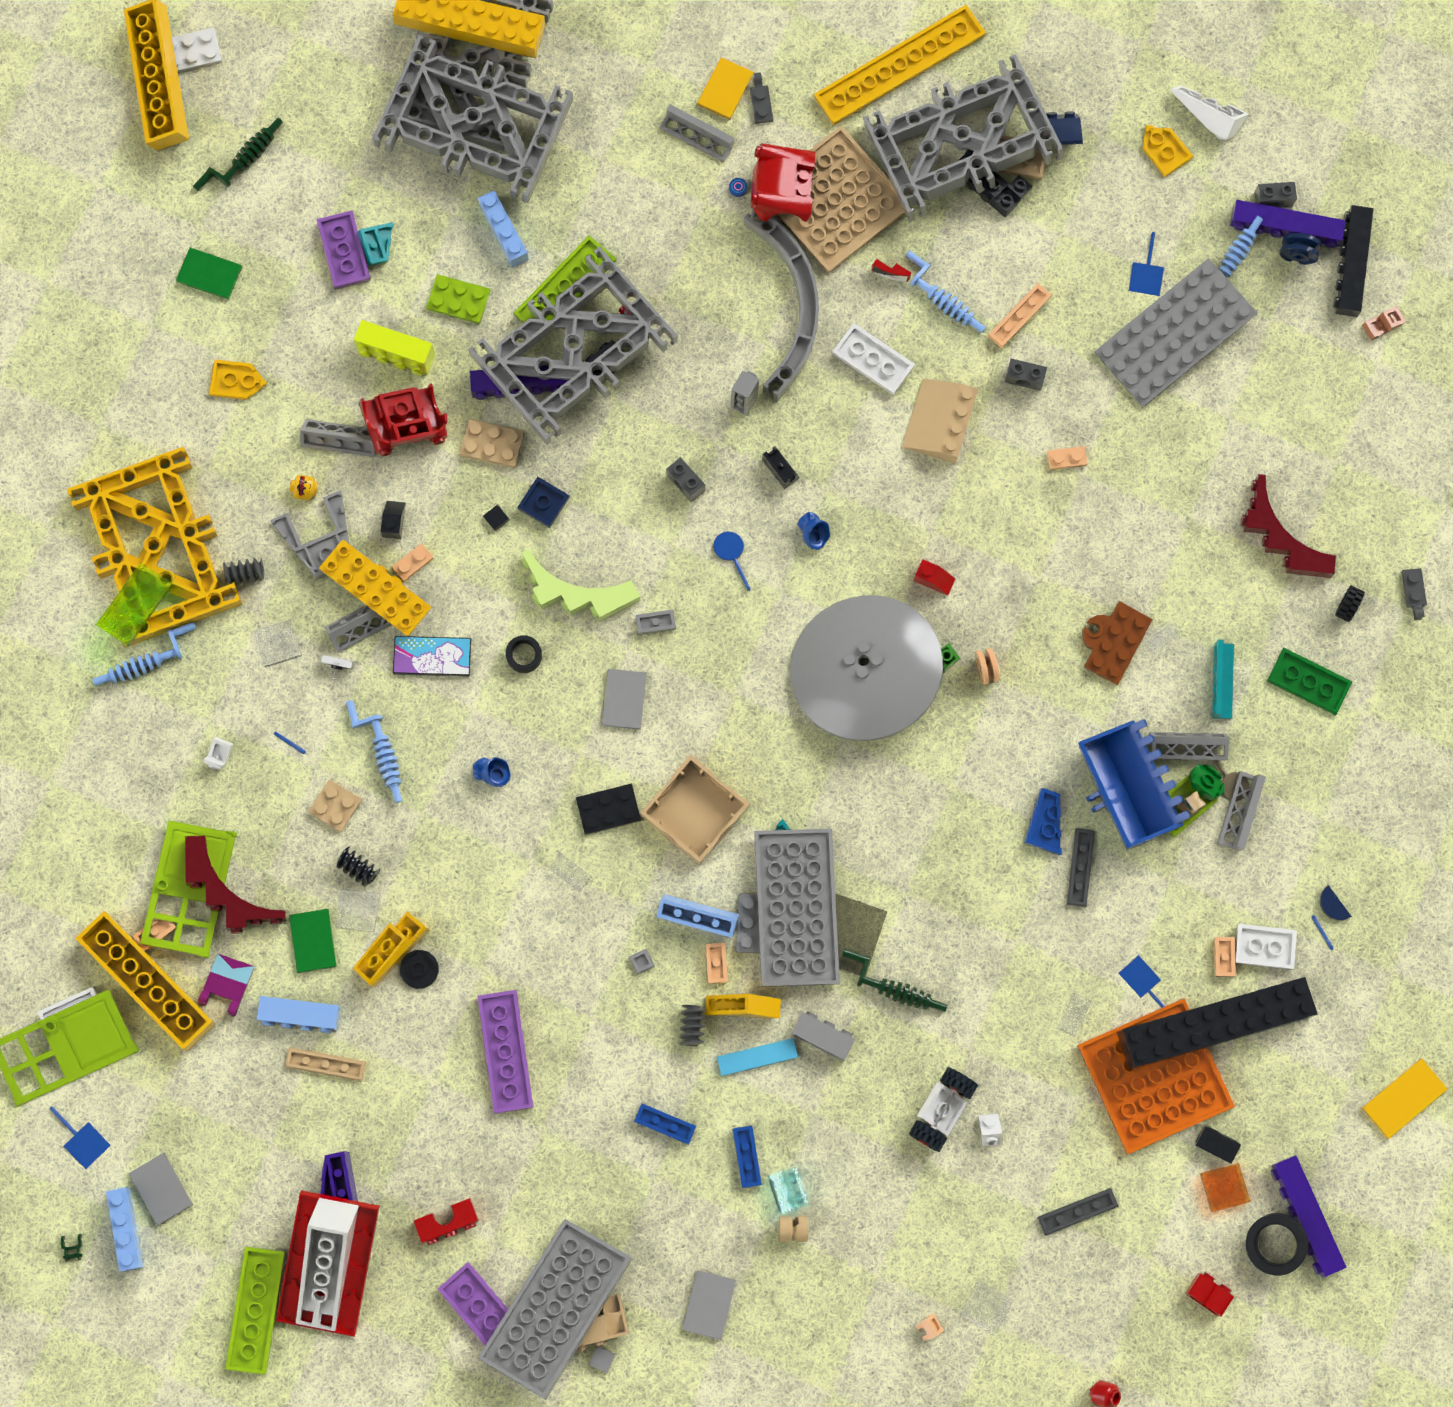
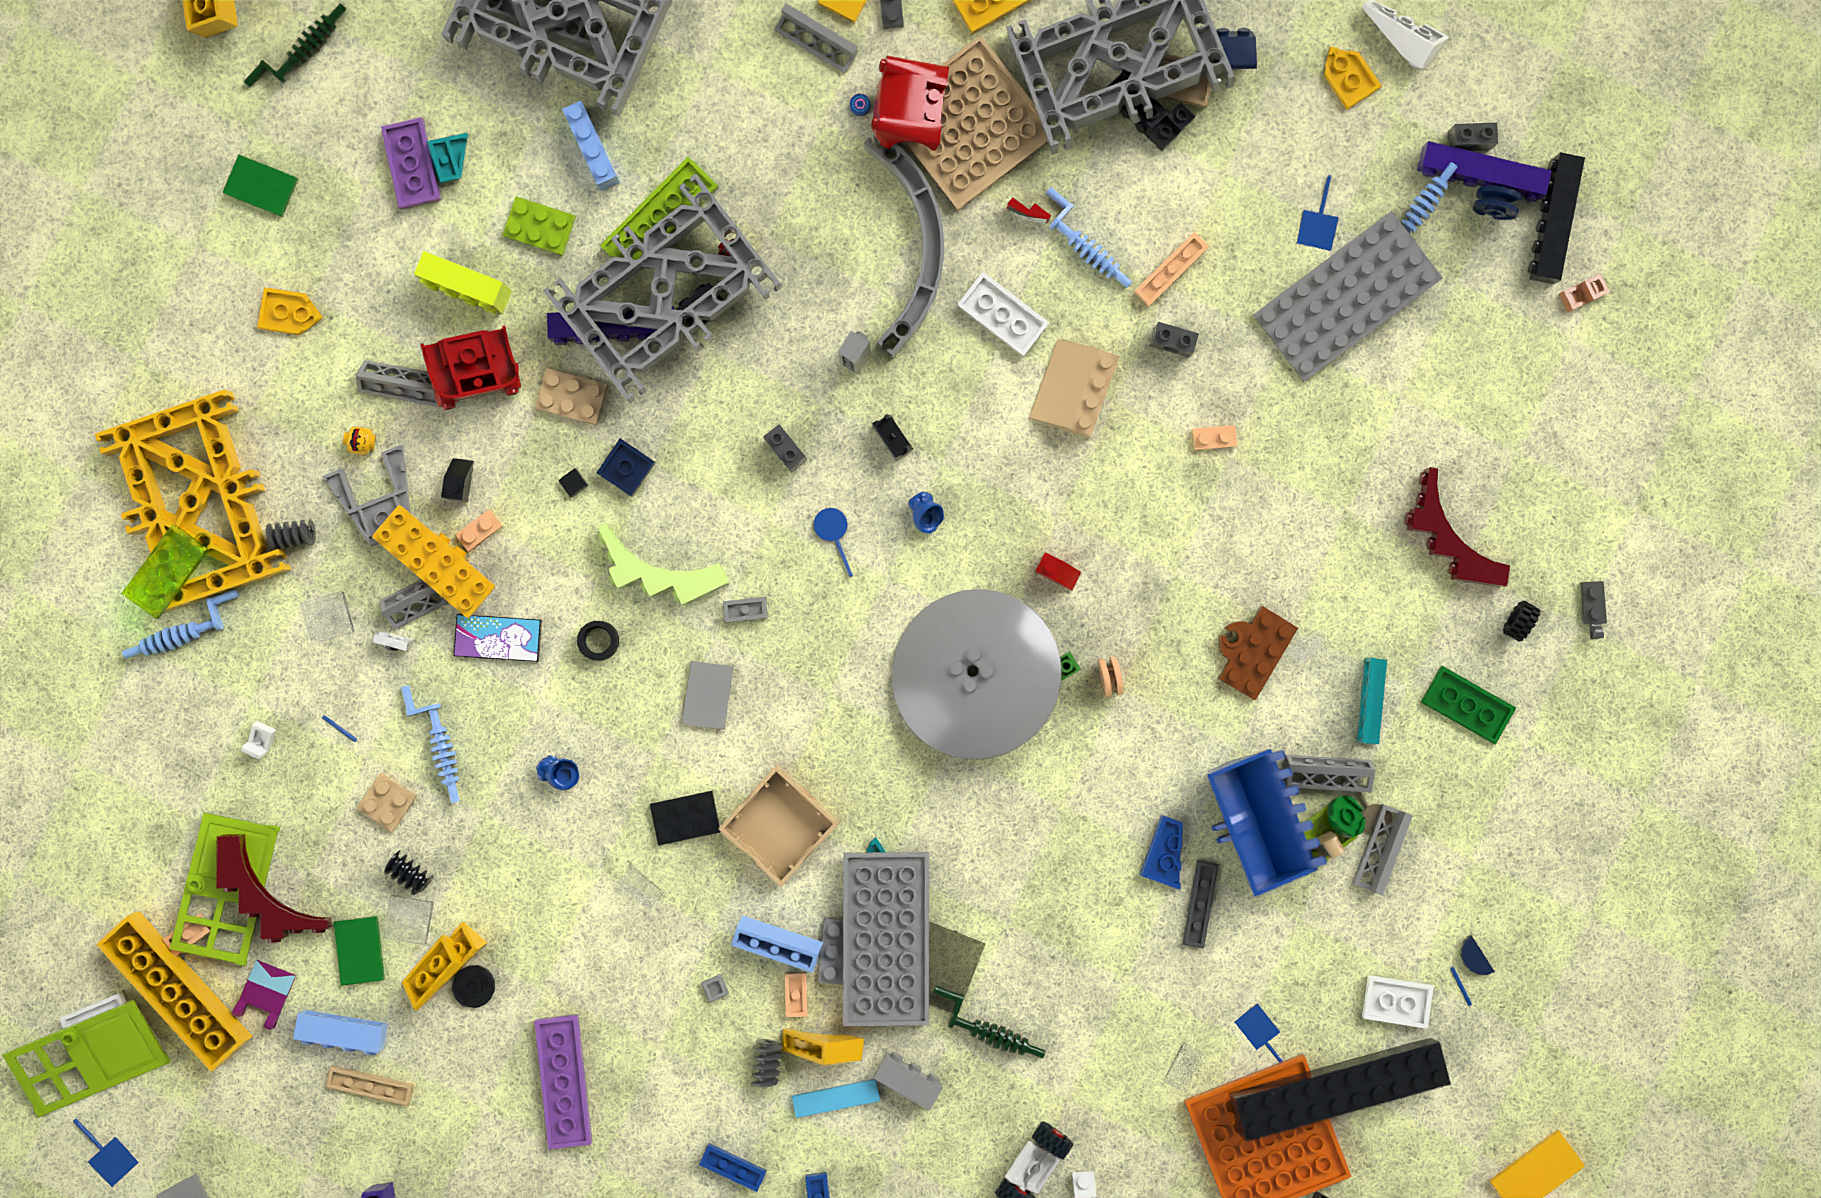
camera: 10 degrees right, 10 degrees up
light nougat plate [1214,937,1236,977] -> none

